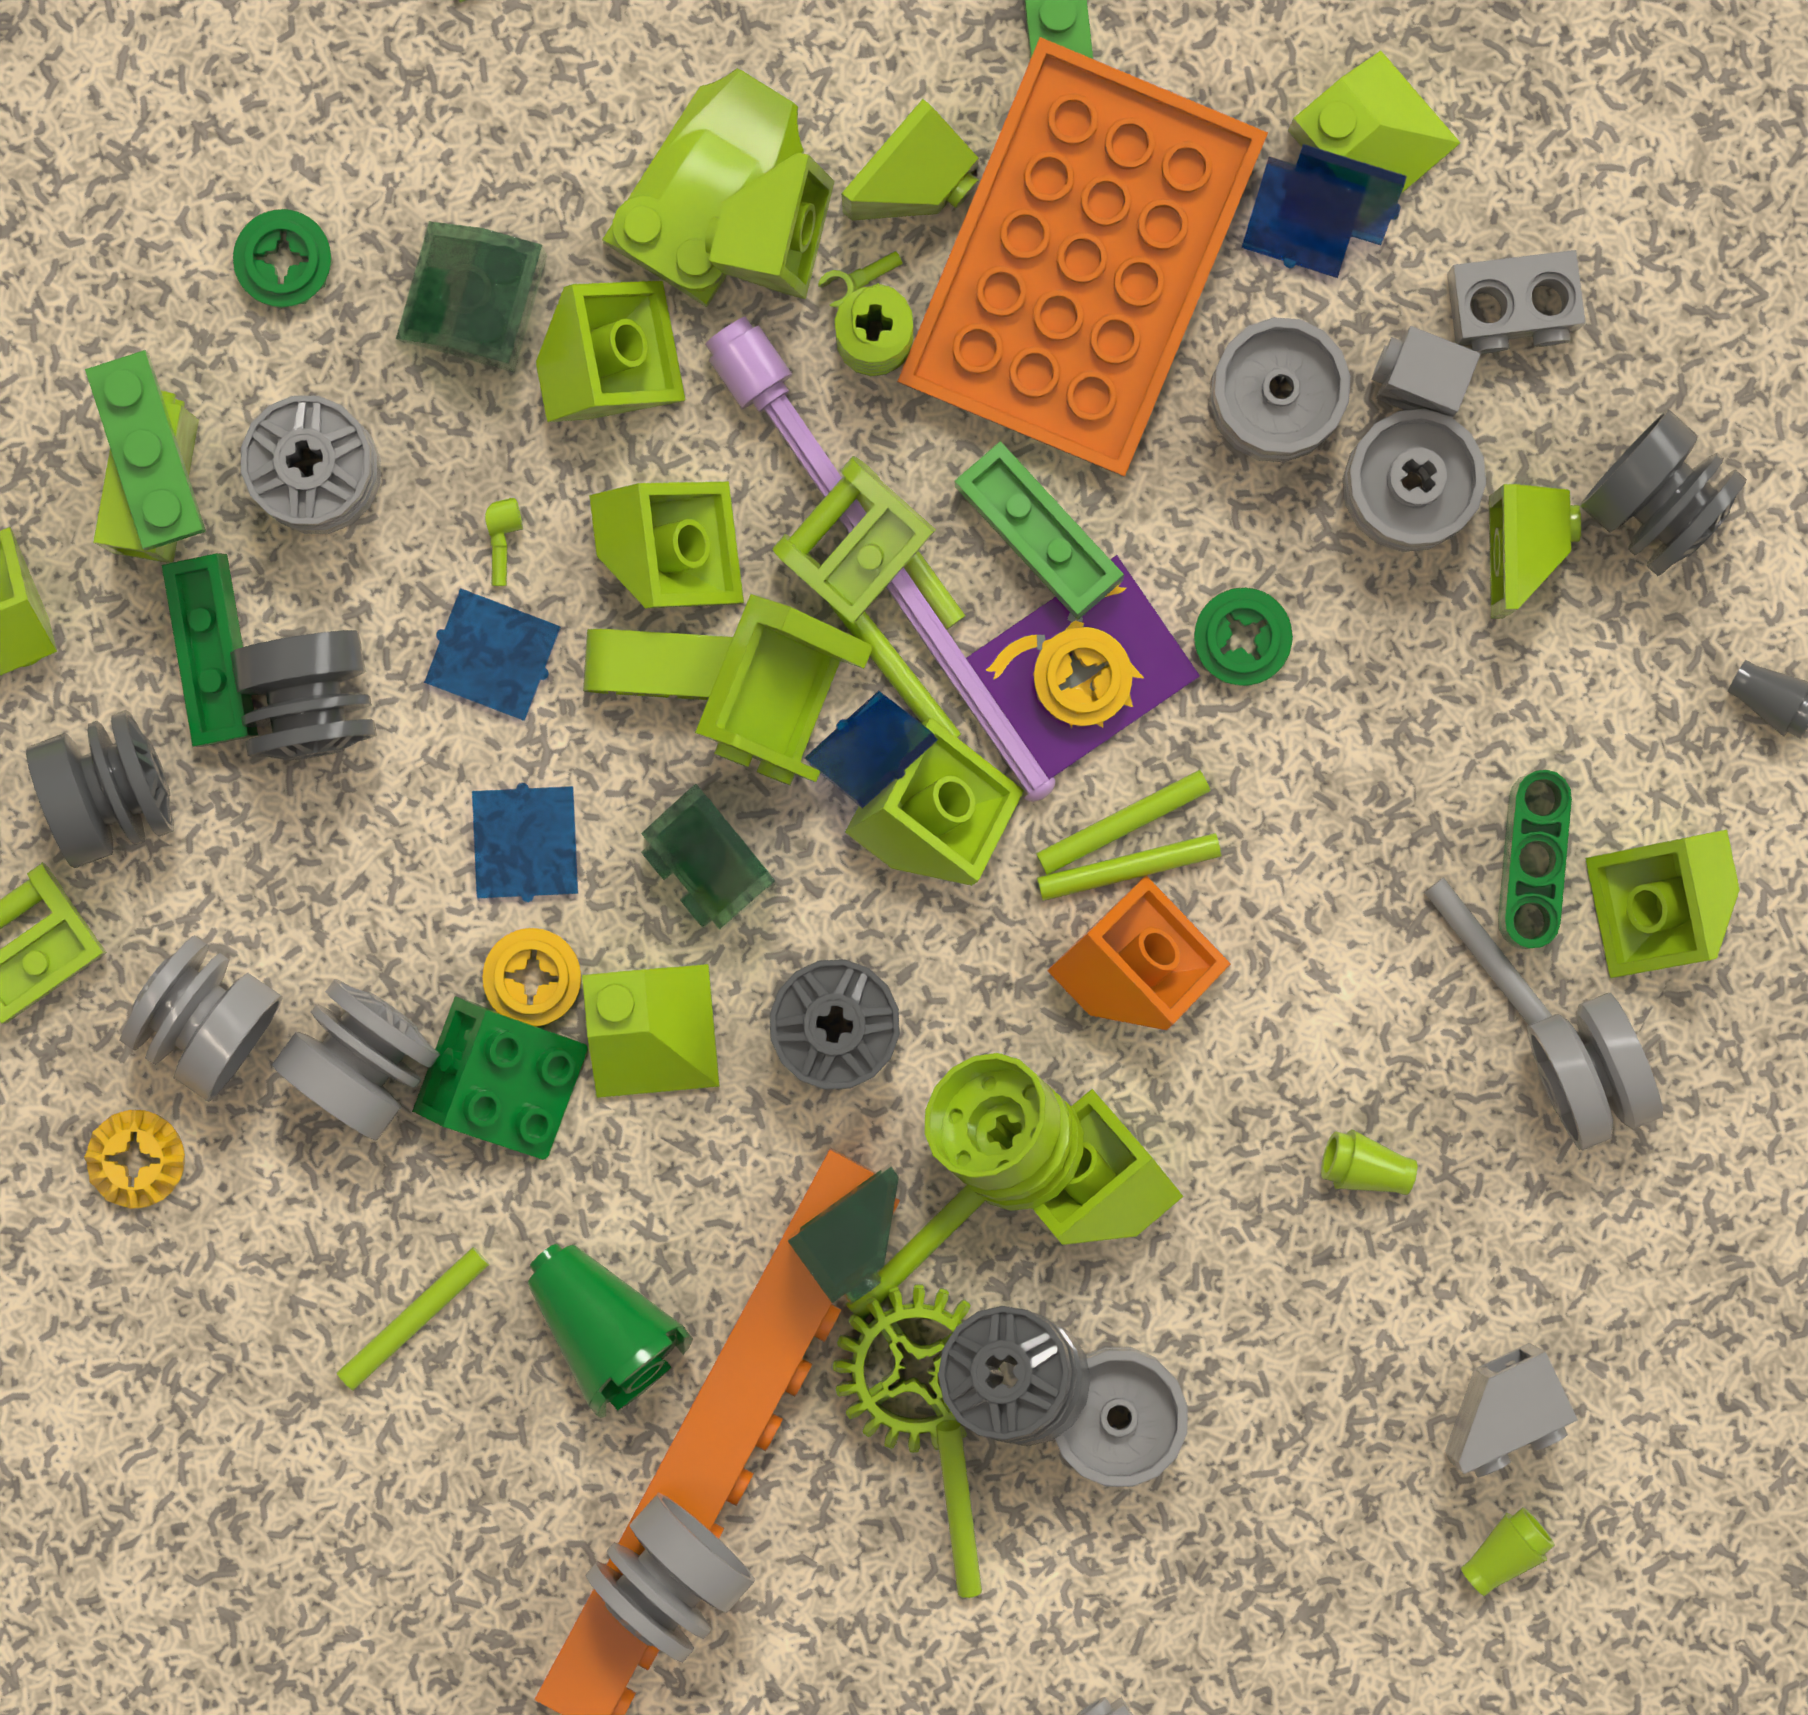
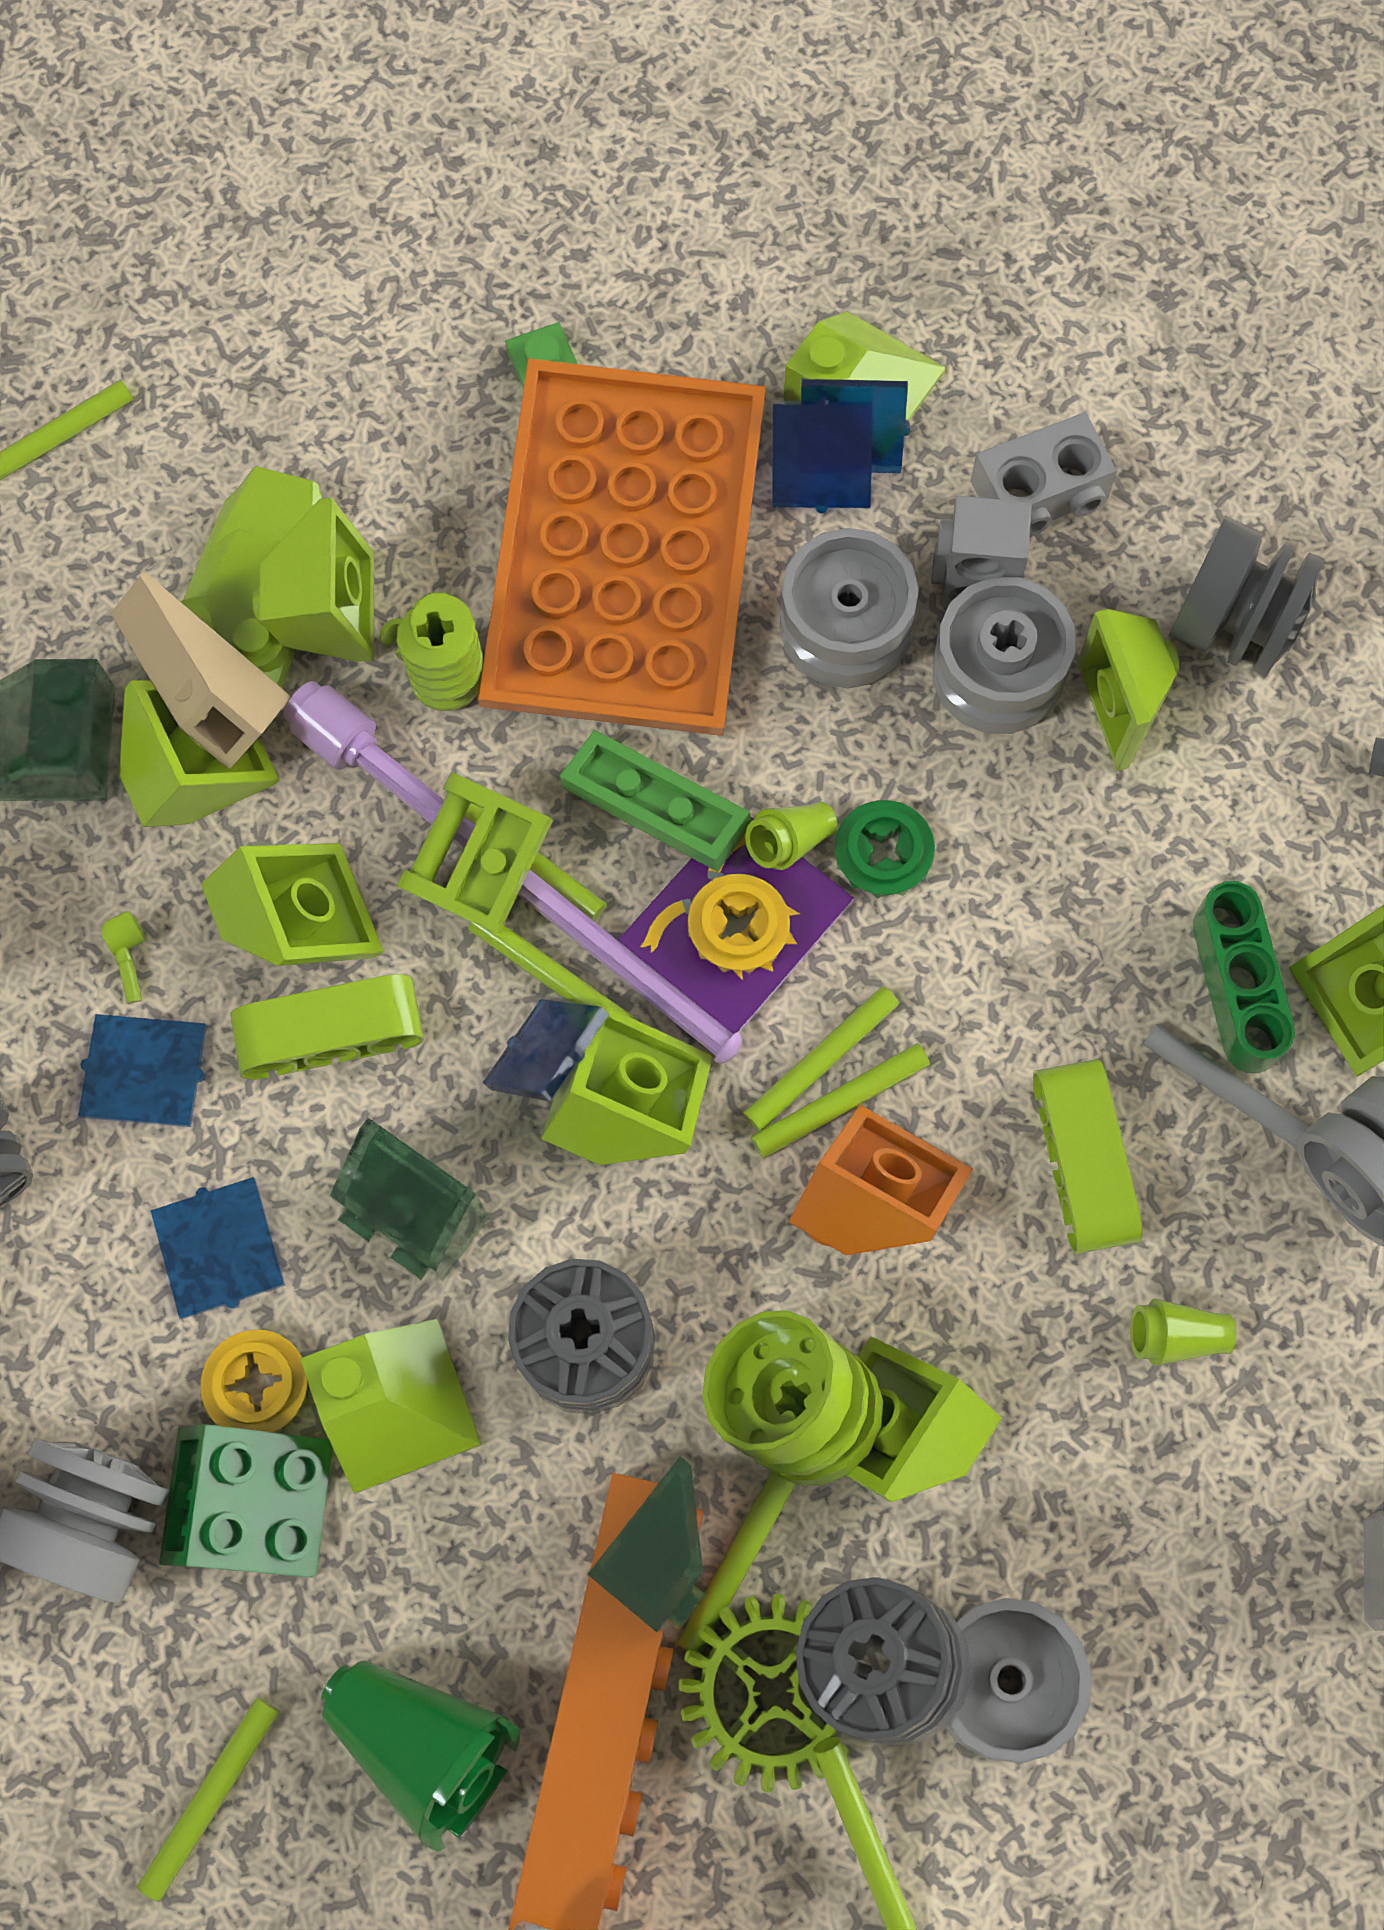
camera: 10 degrees left, 15 degrees down
lime panel [695,594,873,786] -> none
lime slope [841,99,980,221] -> none
none -> tan slope [111,571,291,770]
none -> lime cone [745,802,837,870]
none -> lime beam [1033,1059,1143,1254]

